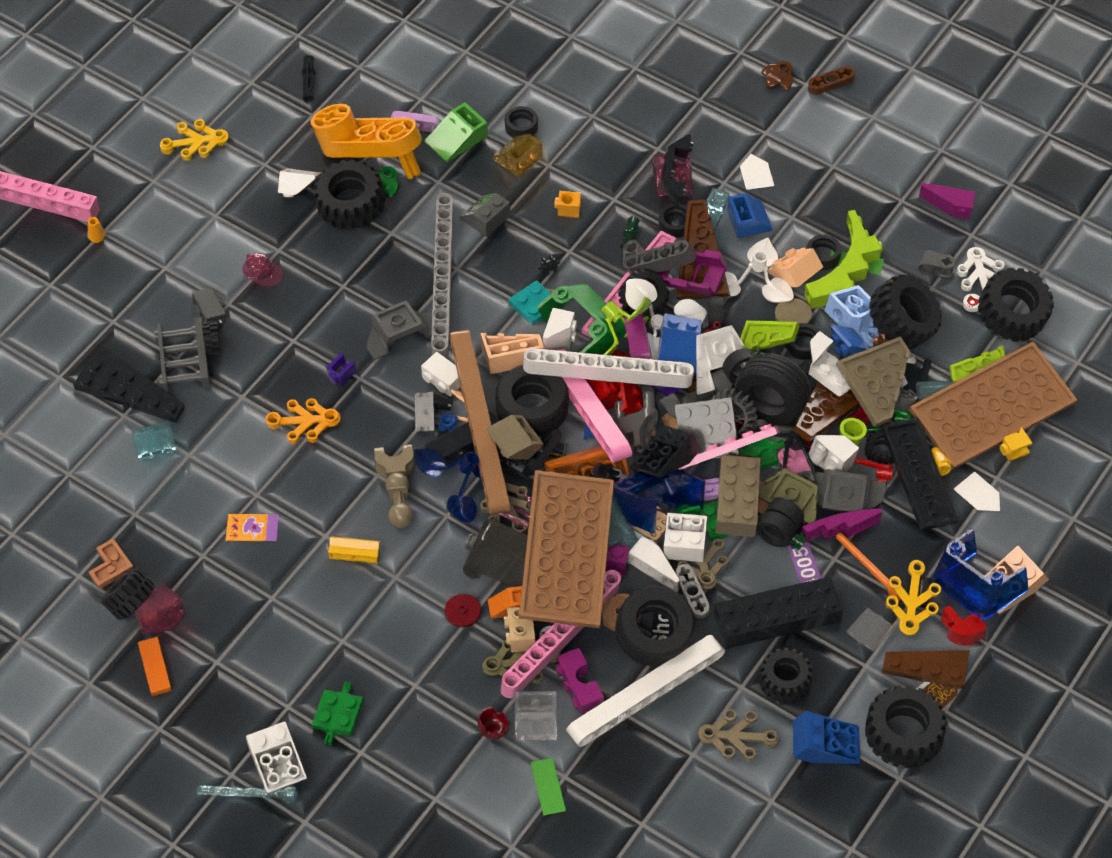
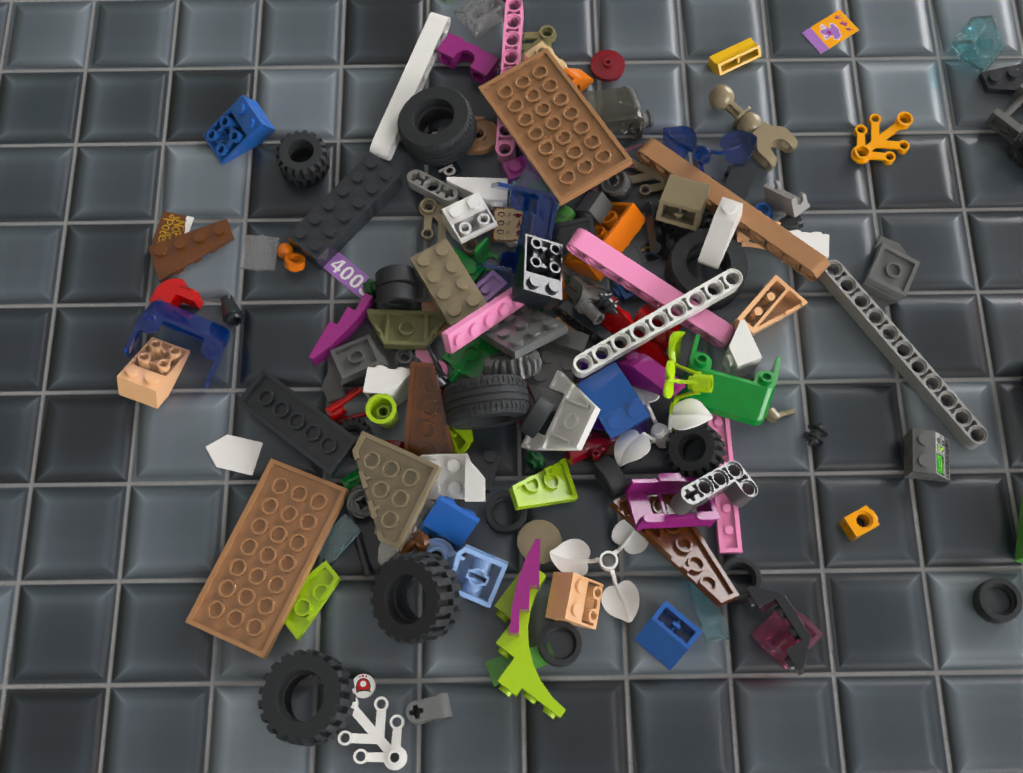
camera: 145 degrees right, 15 degrees up
dark purple window [326,353,358,386] -> none
clear yellow slope [492,134,542,177] -> none
teal plate [508,280,551,326] -> none
clear green pin [620,216,640,250] -> none
dark tan plant [698,709,779,762] -> none
white sticker [740,154,774,190] -> none
orange piece [836,532,906,602] -> none
black tyre [865,685,947,768] -> none
yellow plant [886,560,941,636] -> none
yellow cone [931,447,952,476] -> none
yellow window [1000,427,1032,461] -> none
none -> orange plate [277,243,305,272]
none -> magenta slope [509,539,540,636]
none -> black wheel [596,293,620,315]
none -> white slope [698,197,743,269]

